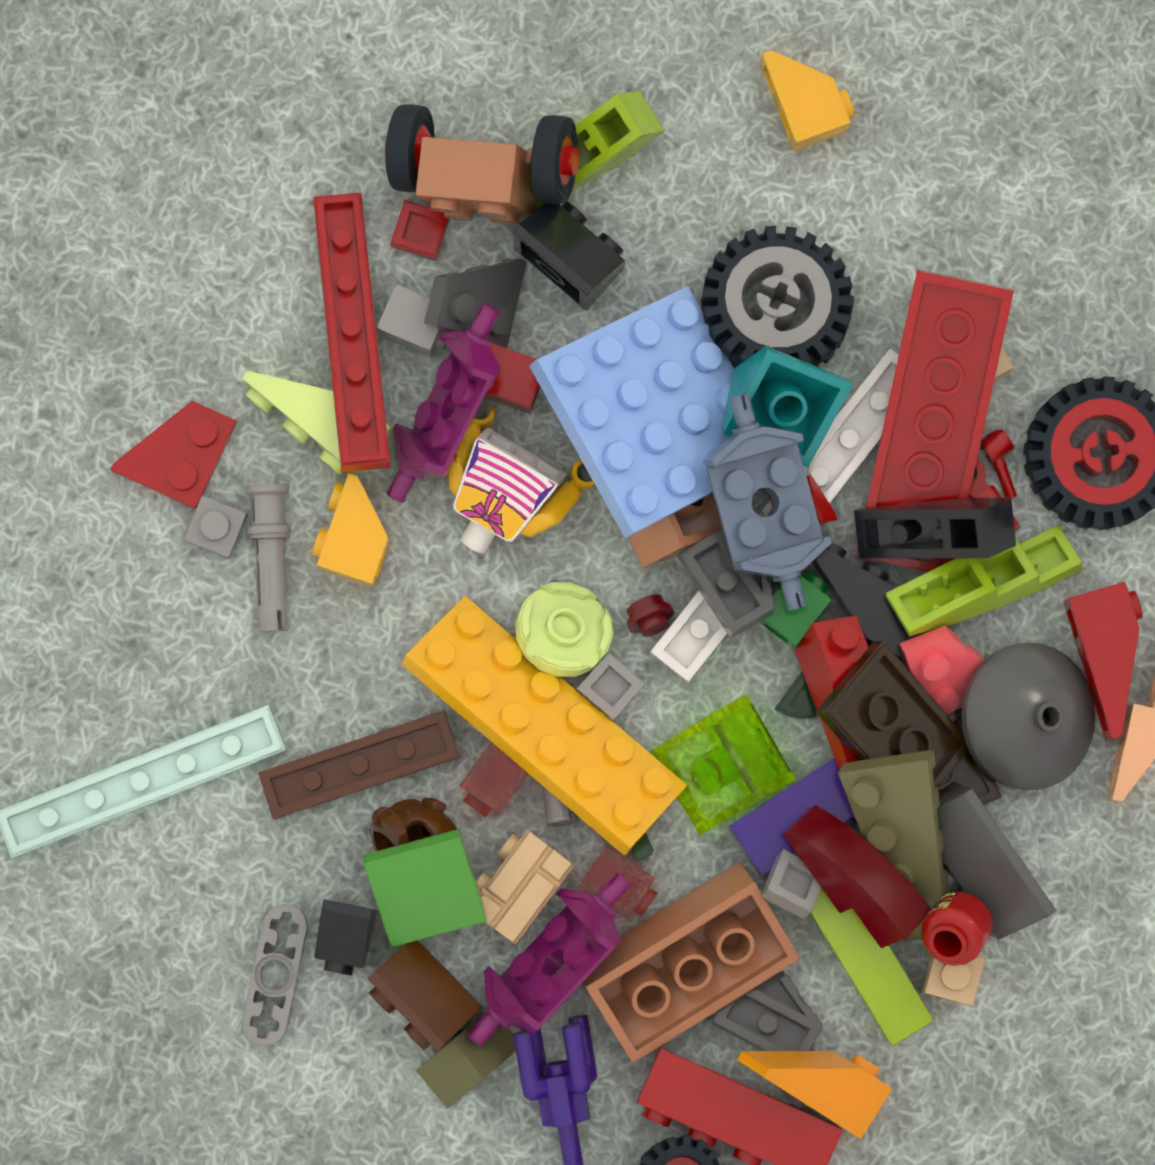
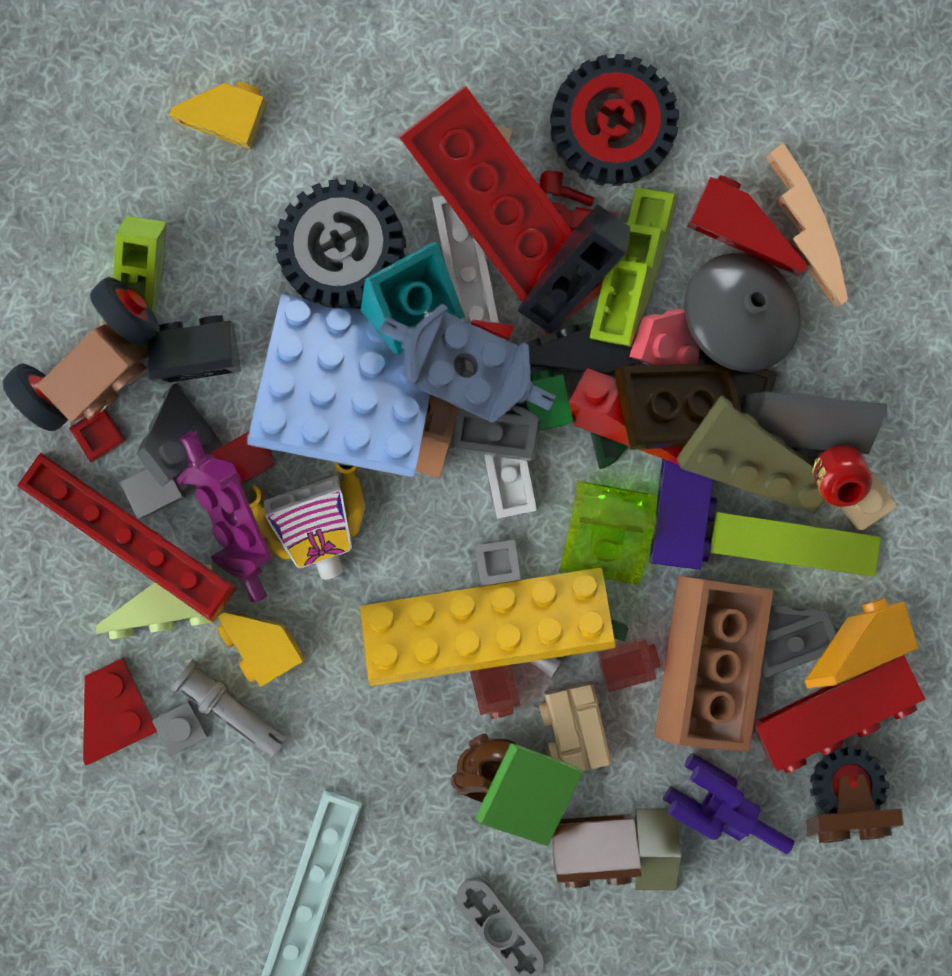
camera: 50 degrees left, 5 degrees up
reddish brown plate [258,711,460,820] -> none
black slope [314,899,377,976] -> none
magenta plate [466,871,633,1047] -> none
yellowish green tile [515,582,613,677] -> none
dark red plate [626,594,674,637] -> none
light grey plate [760,849,821,919] -> none
dark red slope [783,805,931,948] -> none

